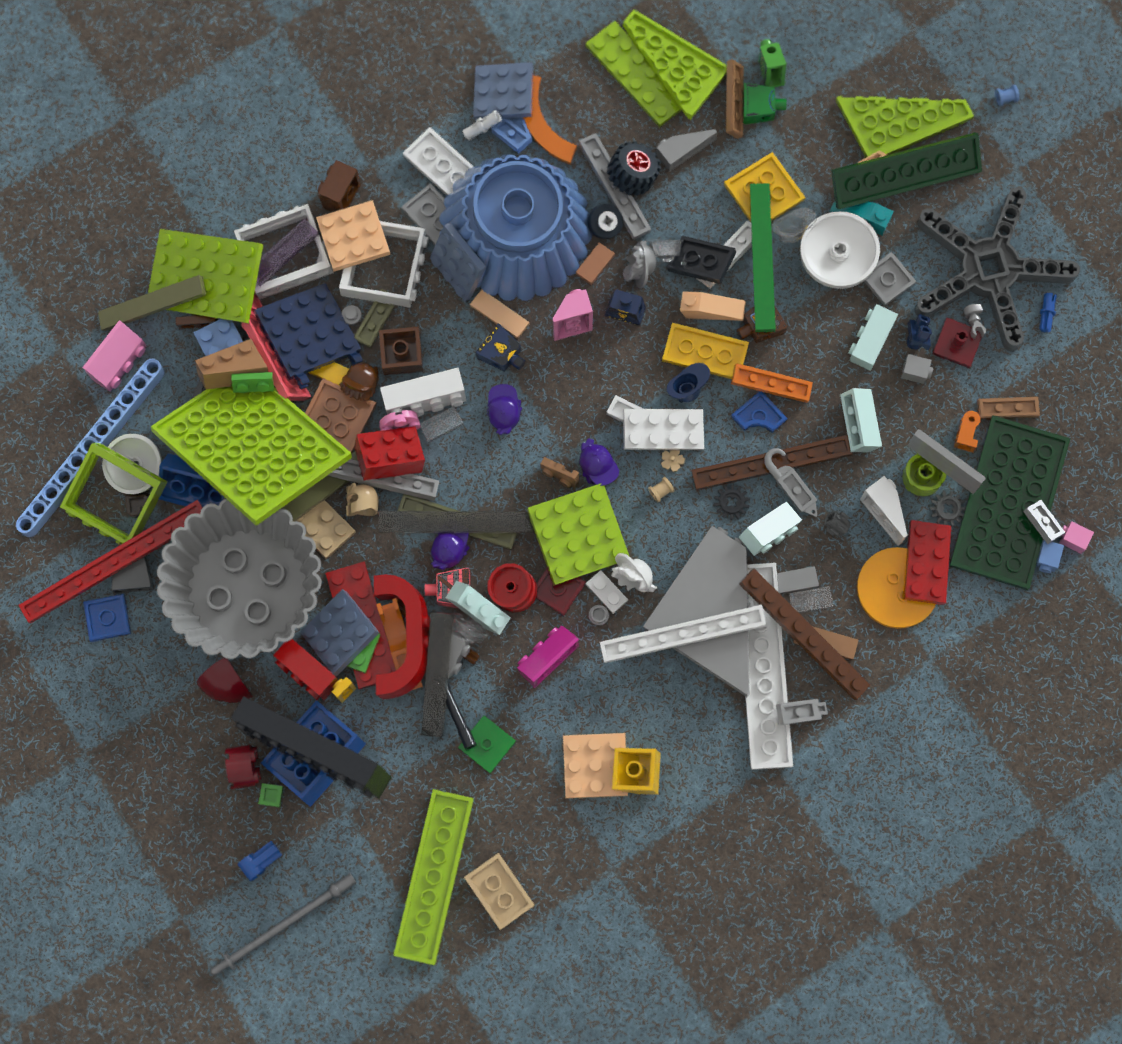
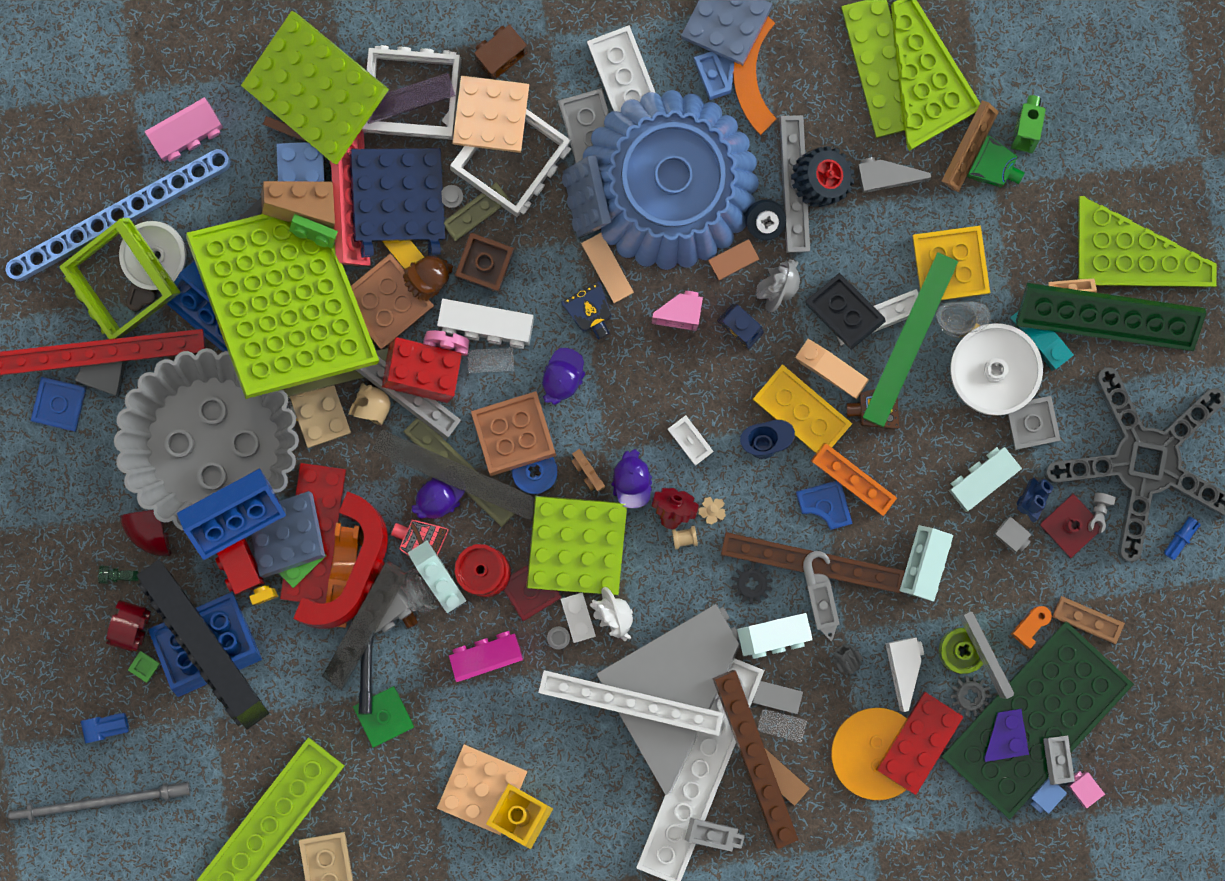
camera: 20 degrees right, 10 degrees up
olive tile [98,275,206,331] -> none
white pin [463,110,502,141] -> none
white plate [623,409,704,450] -> none
clear piece [645,239,684,262] -> none
none -> clear green piece [98,565,139,584]
none -> blue slope [177,468,286,560]
none -> nougat plate [471,391,556,476]
none -> blue plate [512,457,557,494]
none -> dark red plant [651,488,699,529]
none -> dark purple wing [984,709,1029,762]

